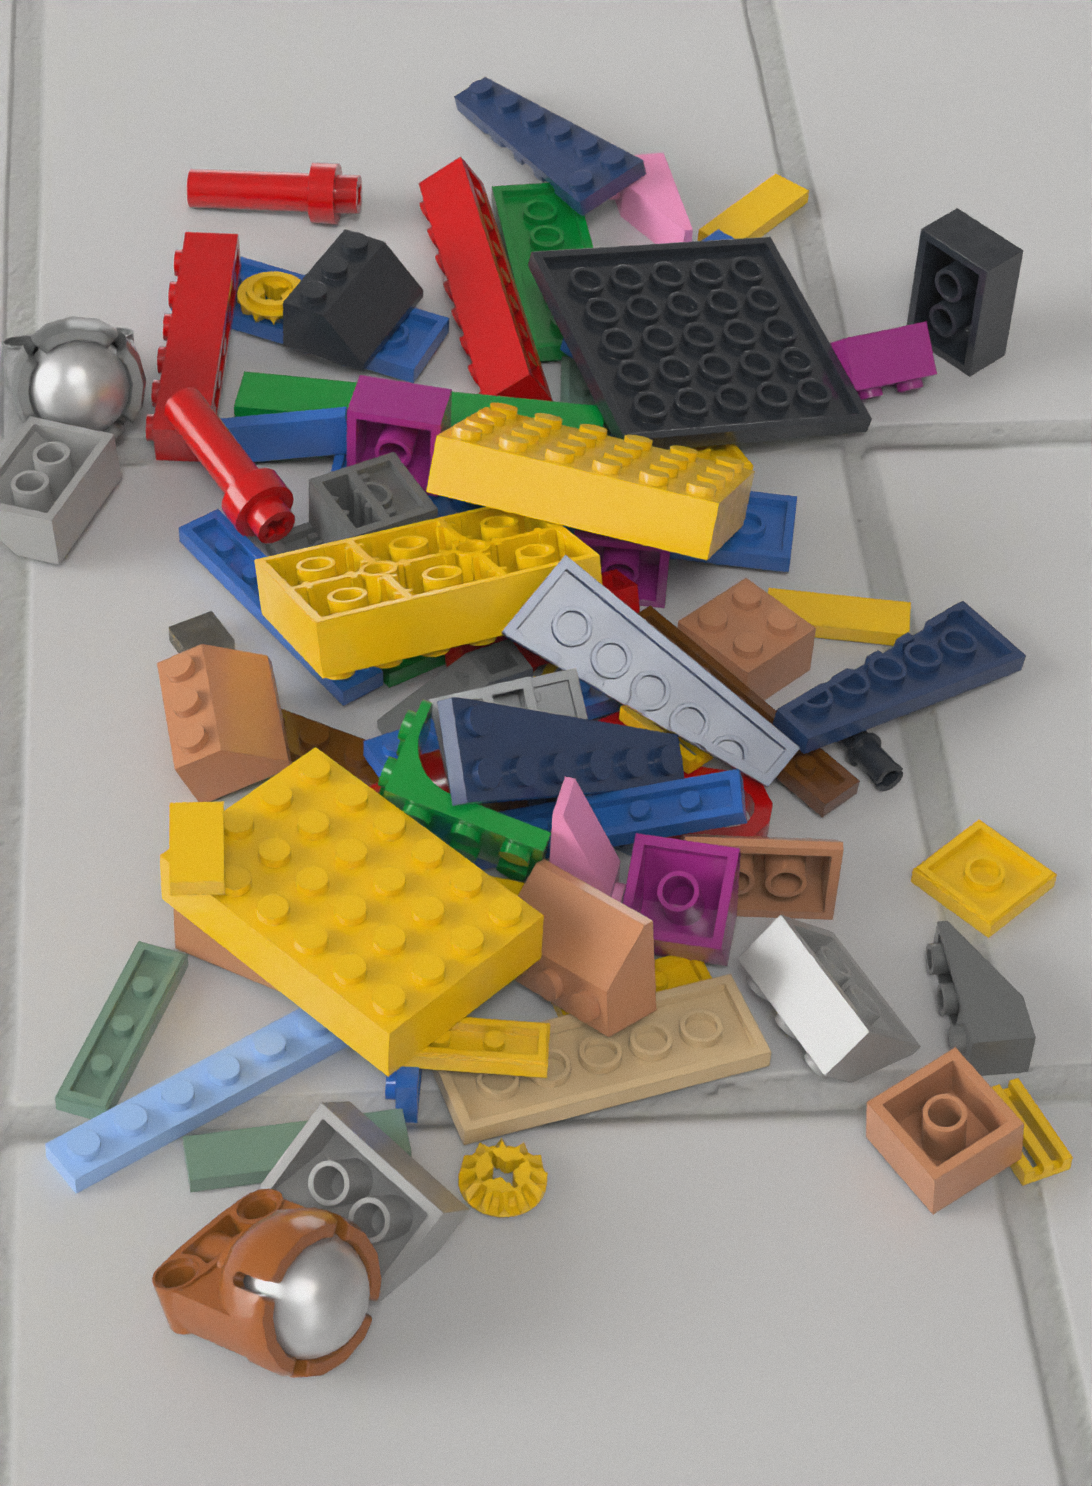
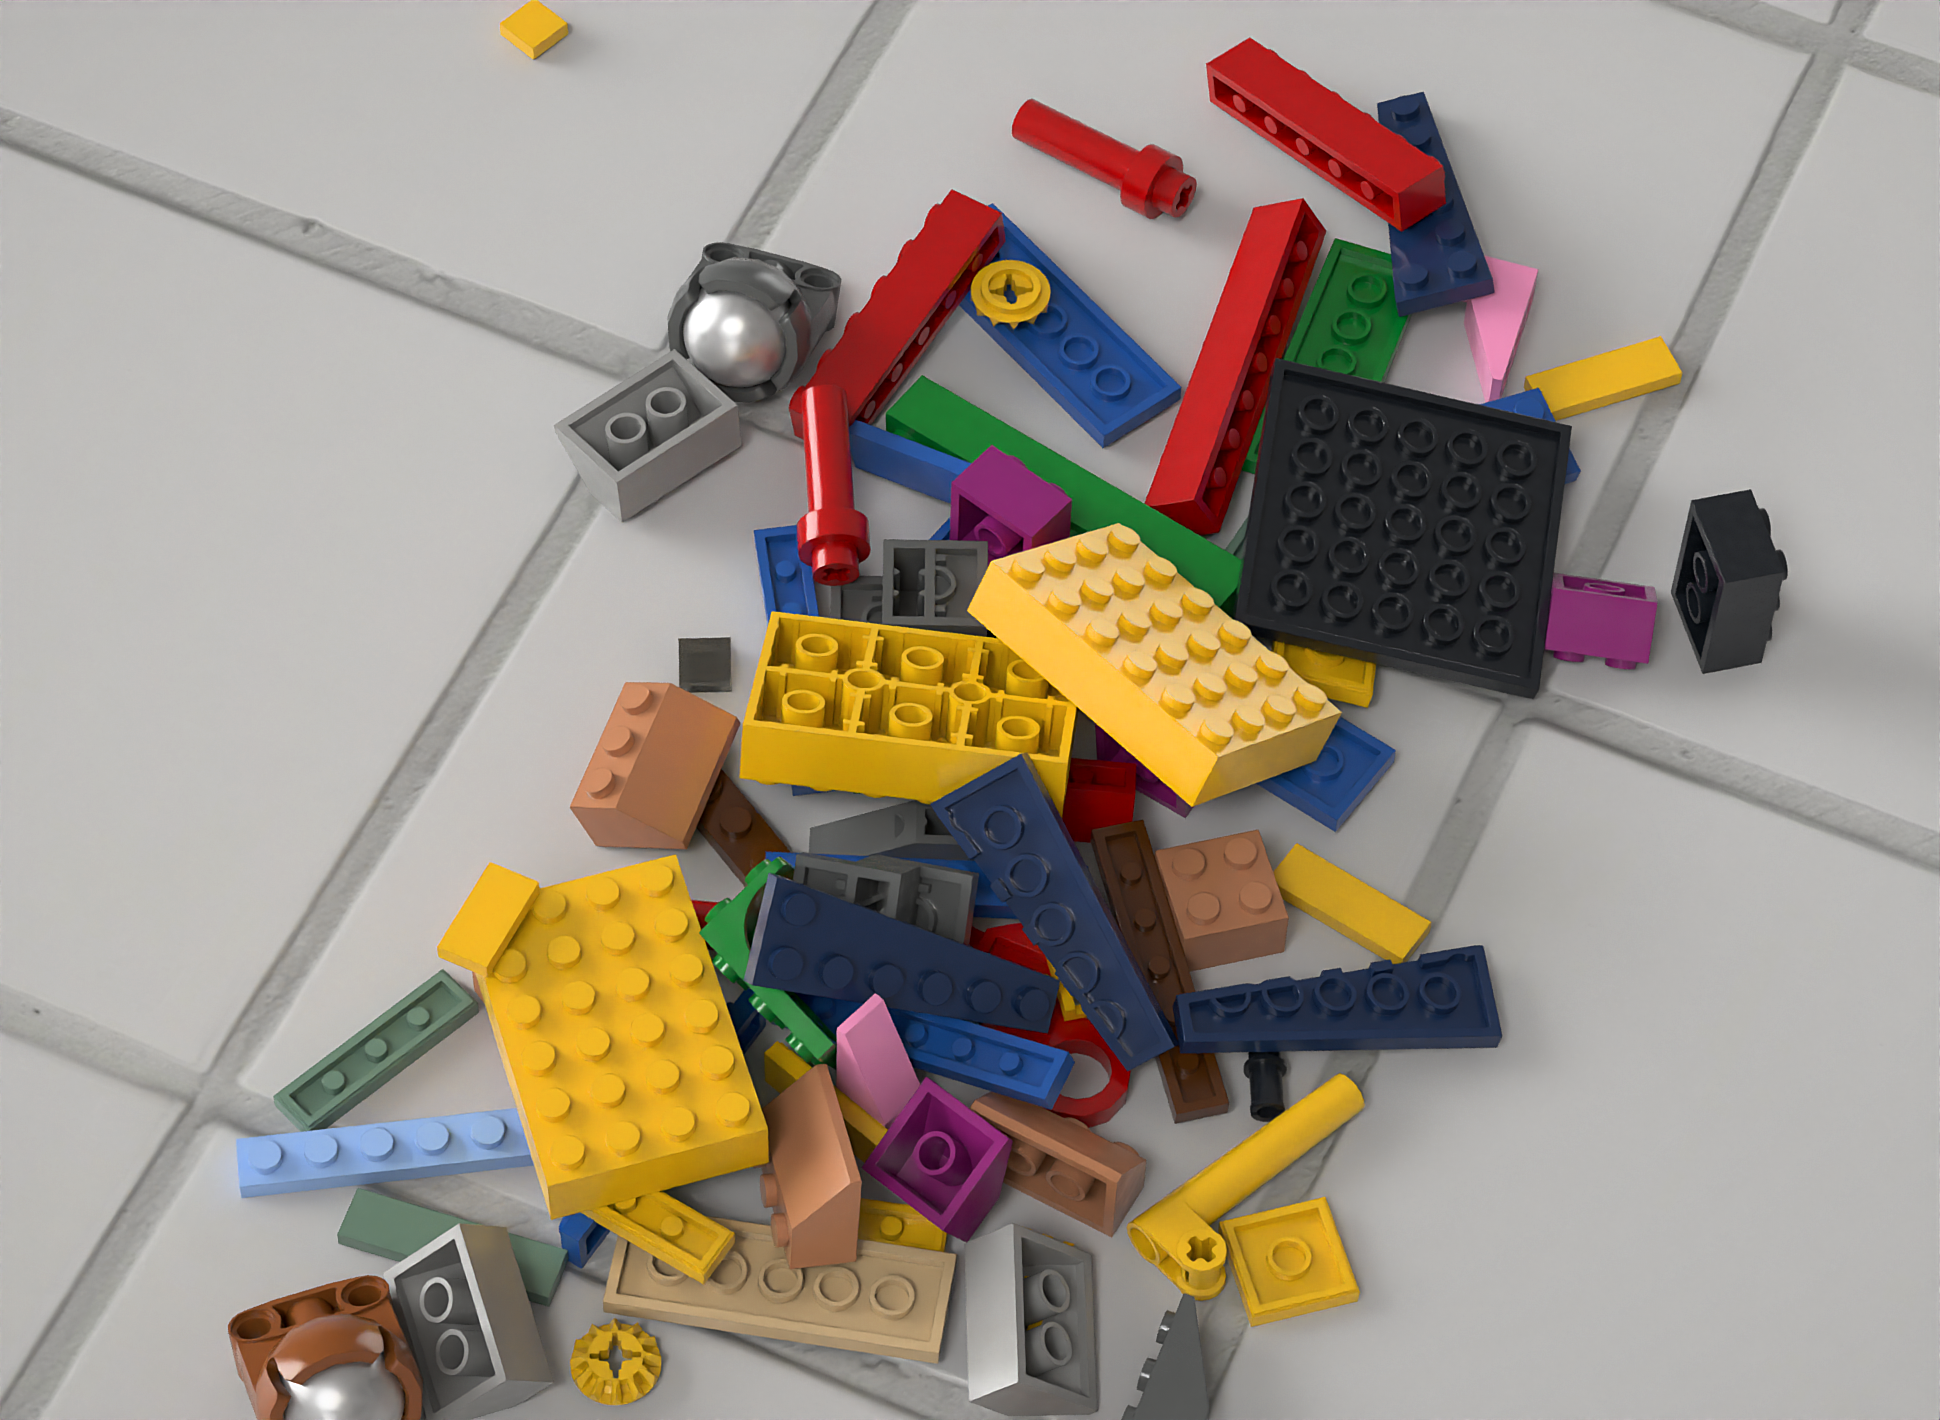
camera: 30 degrees right, 10 degrees up
black slope [283,229,424,371] -> none
none -> yellow axle [1126,1073,1365,1301]
none -> red brick [1206,37,1446,232]

